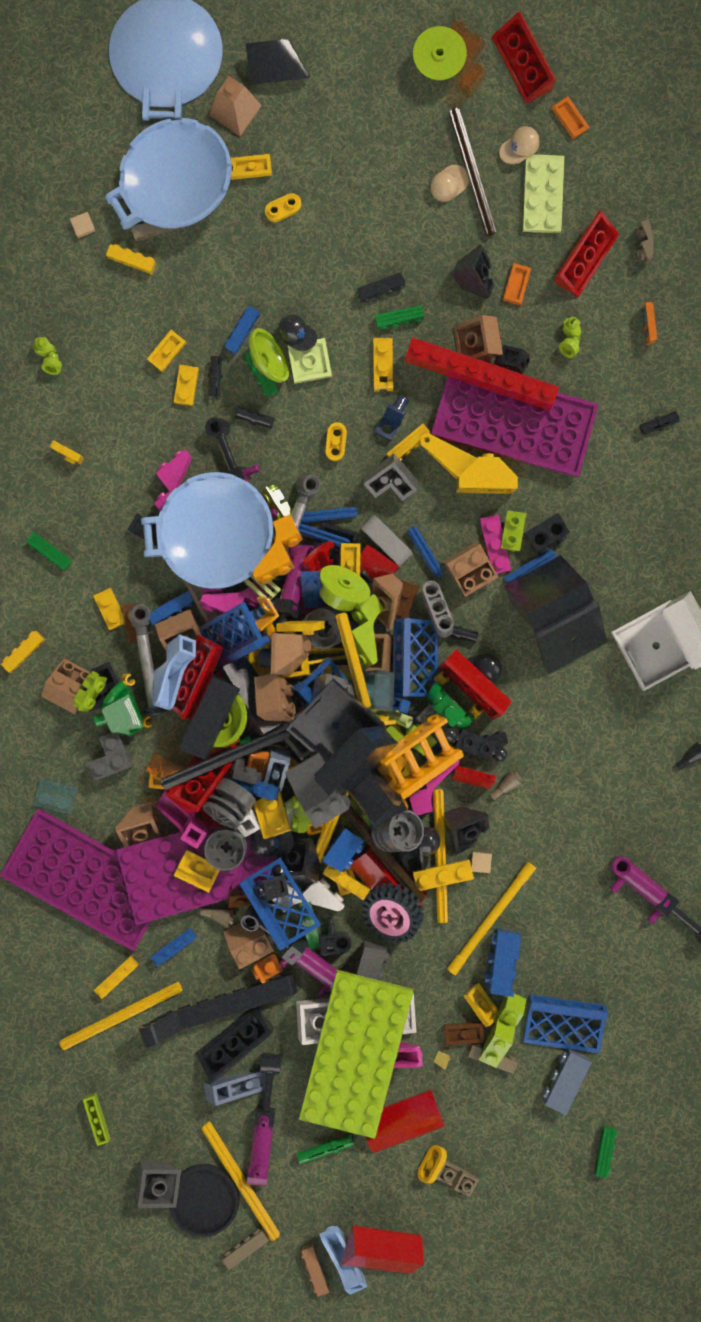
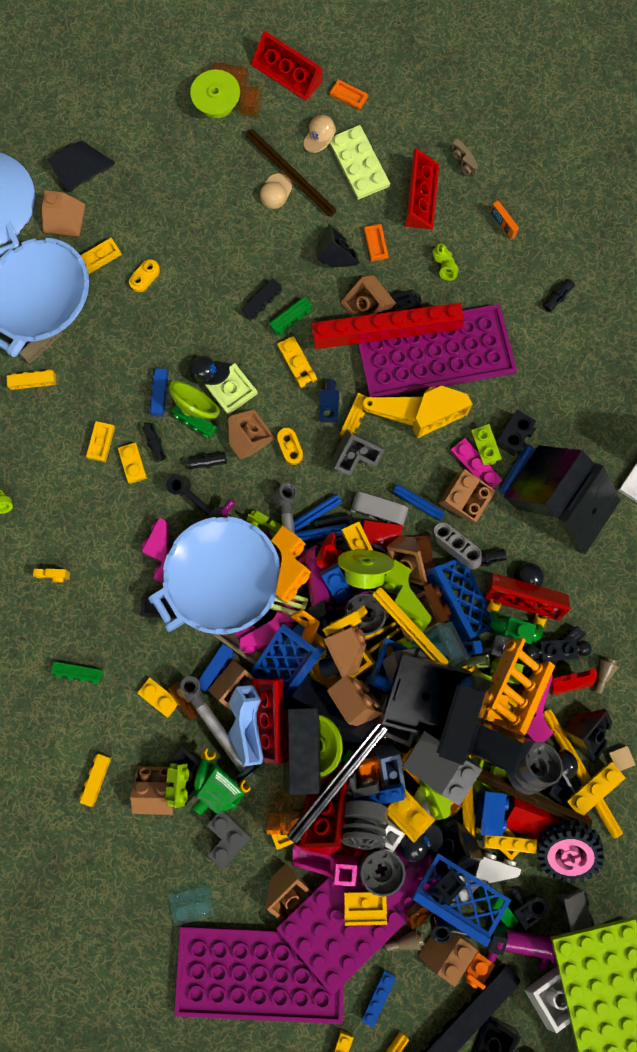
camera: 25 degrees left, 10 degrees down
none -> medium nougat slope [228,409,275,459]
none -> reddish brown plate [424,583,451,623]

